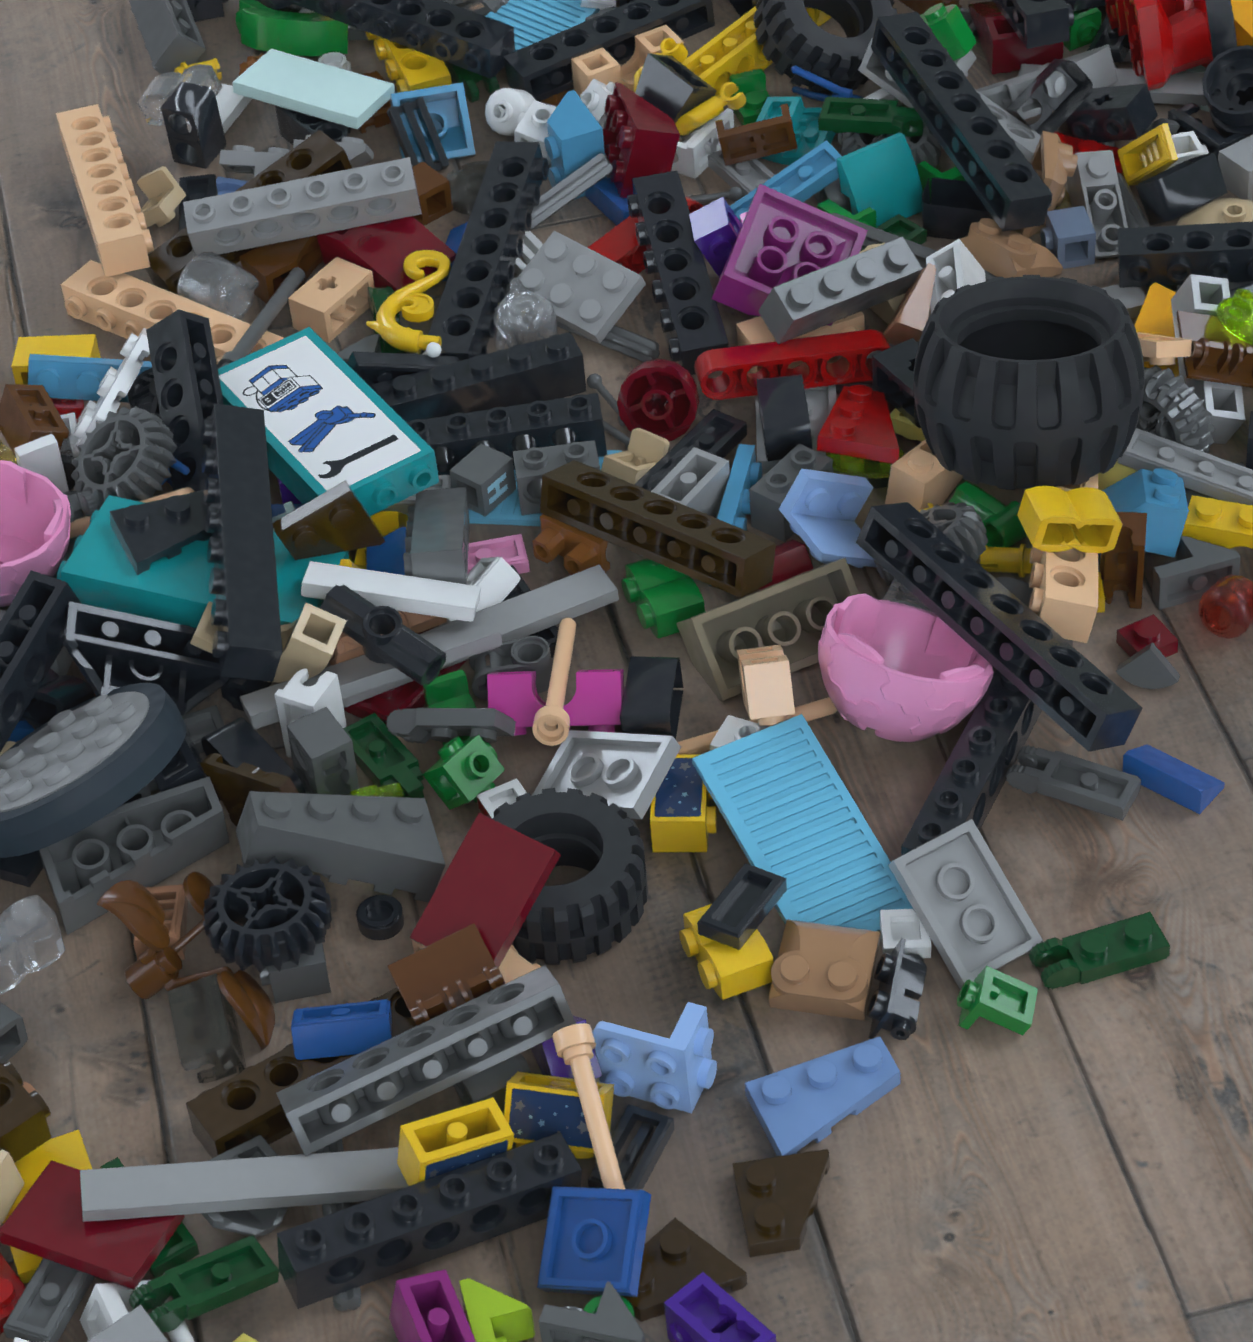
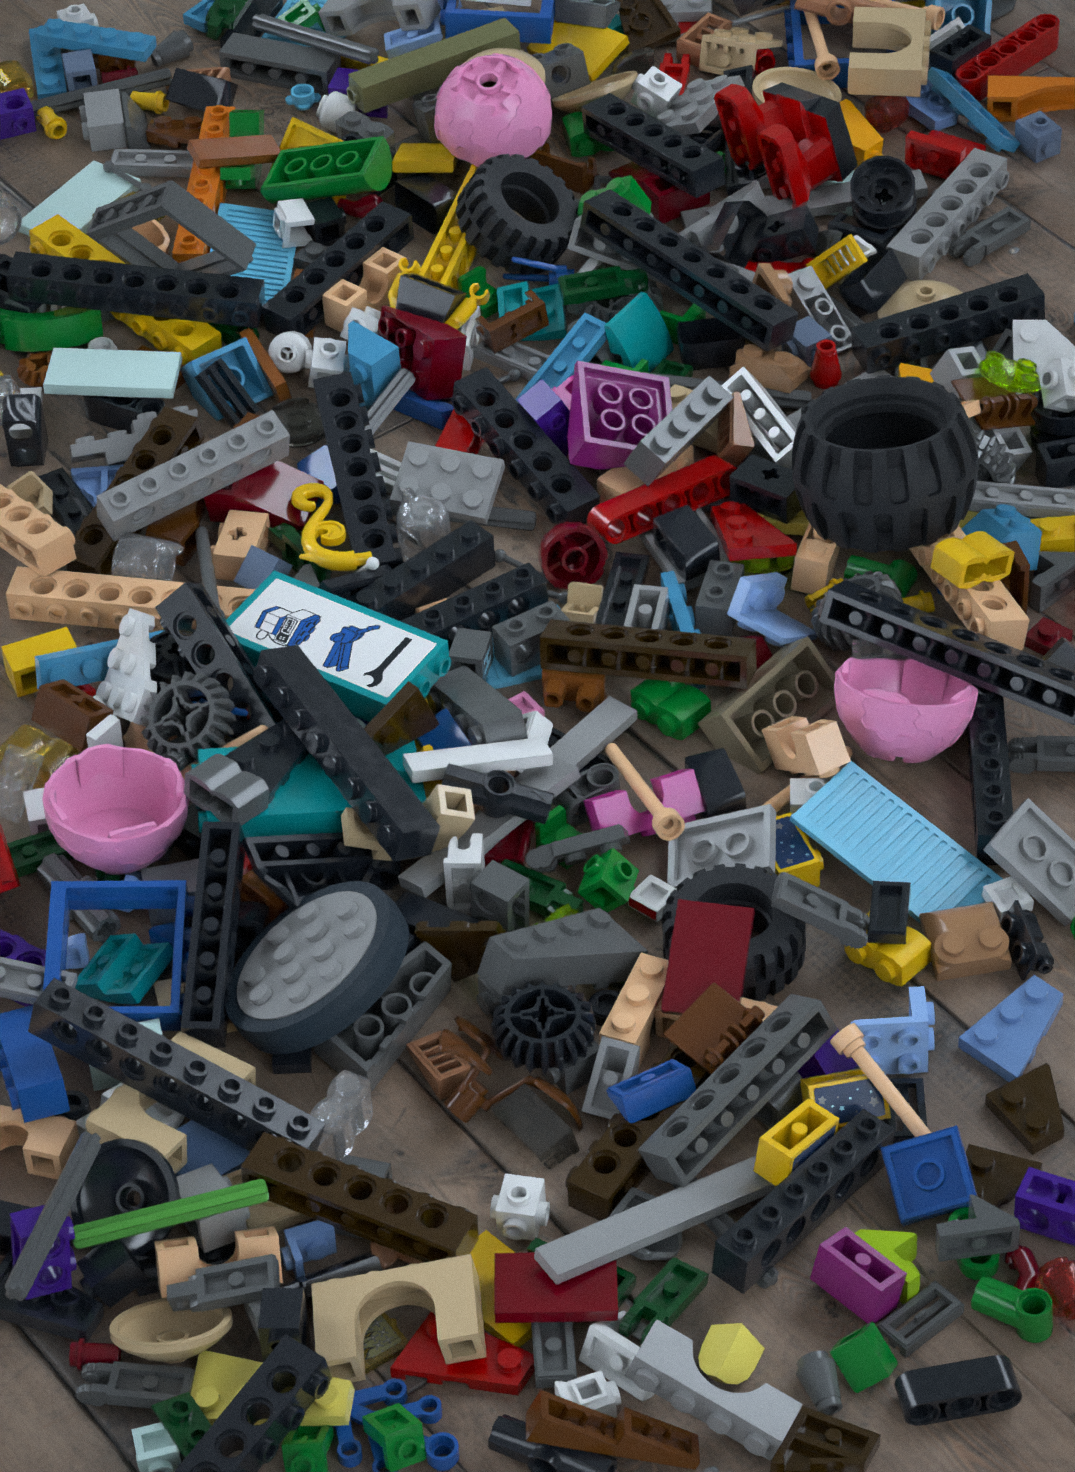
camera: 25 degrees left, 0 degrees up
none -> dark grey brick [184,754,269,826]
none -> sand blue brick [234,545,293,589]
none -> dark orange tile [239,328,293,409]
none -> white brick [490,1173,550,1241]
none -> light grey slope [582,1036,640,1119]
none -> light nougat arch [599,953,669,1067]
none -> dark grey hinge [771,872,870,949]
none -> red cone [810,339,842,389]

